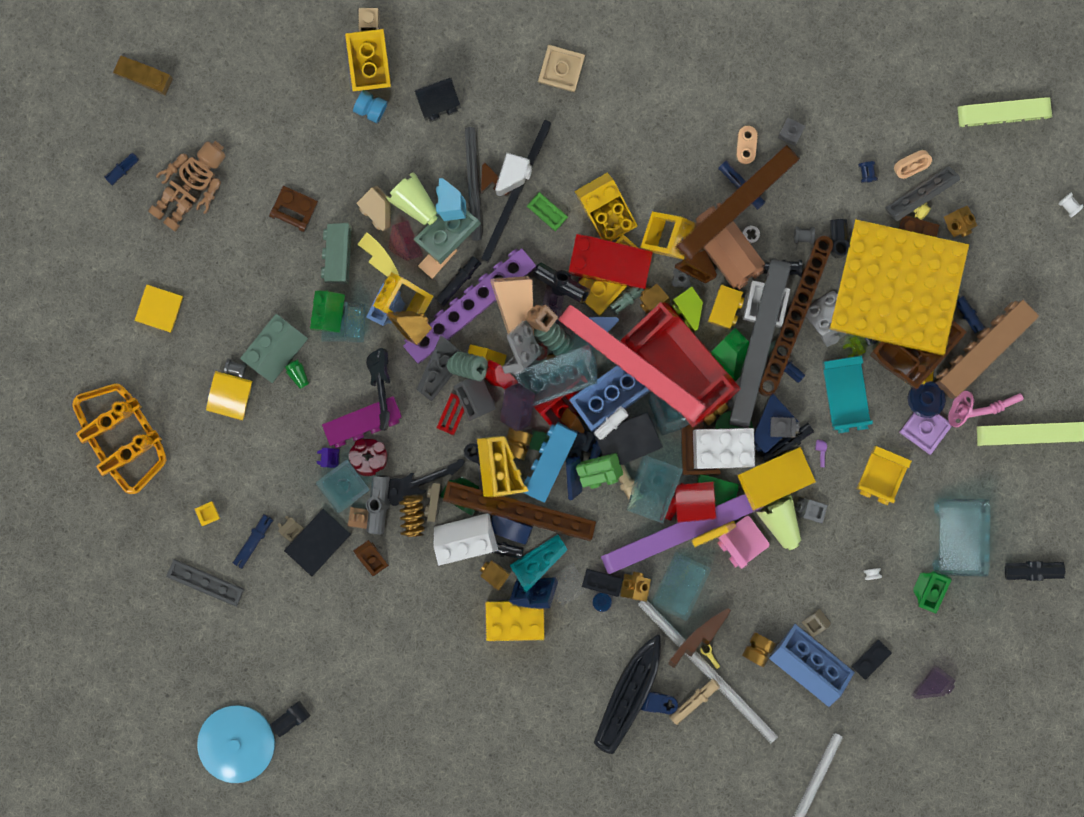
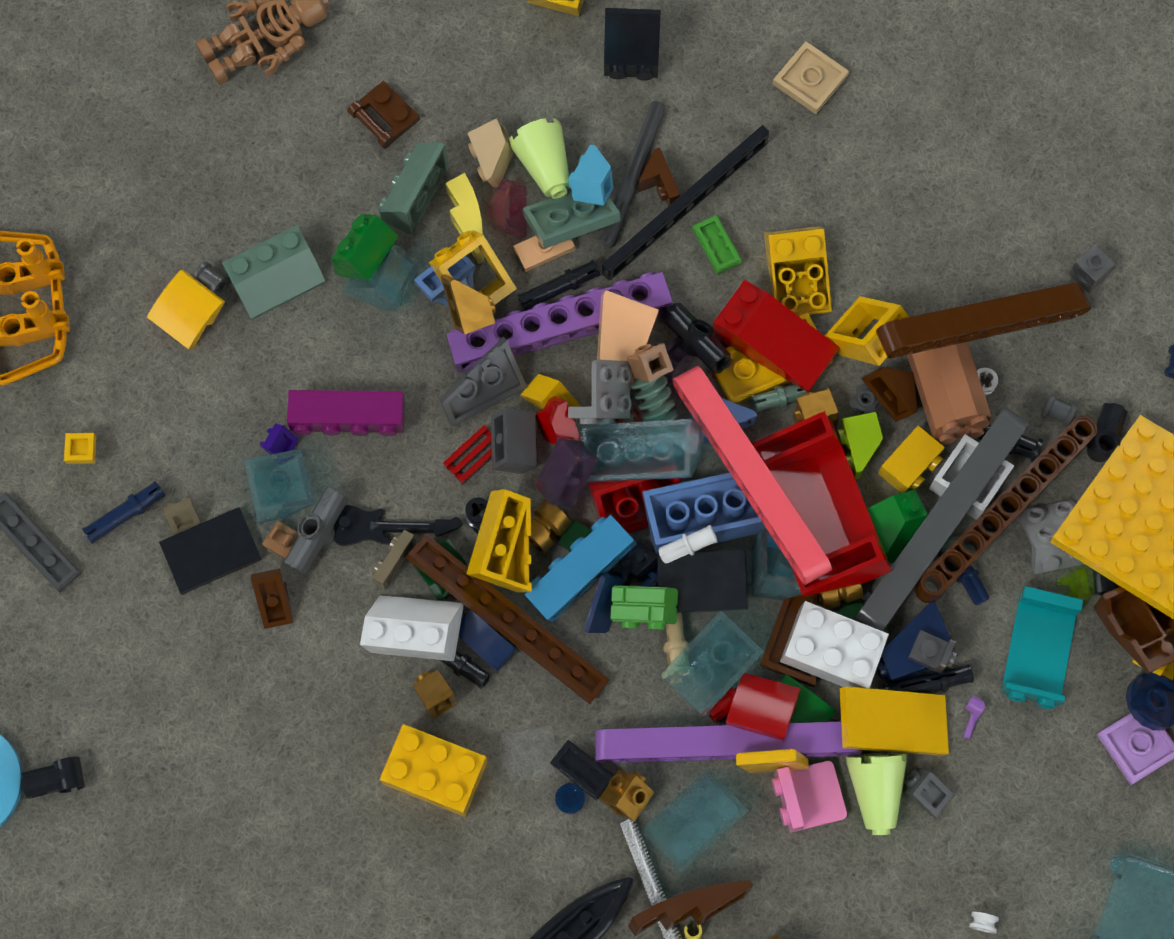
camera: 20 degrees right, 15 degrees down
yellow tile [134,284,183,333] -> none
green cone [285,359,309,389] -> none
plate [349,439,388,476] -> none
dark azure wheel [353,90,388,124] -> none
black piece [366,348,390,431] -> none
pearl gold piece [399,495,425,537] -> none
sand green piece [447,351,488,381] -> none
white slope [495,153,532,196] -> none
dark blue slope [509,577,558,609] -> none
teal wing [510,534,568,592] -> none
reddish brown slope [560,408,585,433] -> none
dark blue pin [718,160,766,210] -> none
light nougat plate [736,126,757,165] -> none
yellow panel [856,446,912,506] -> none

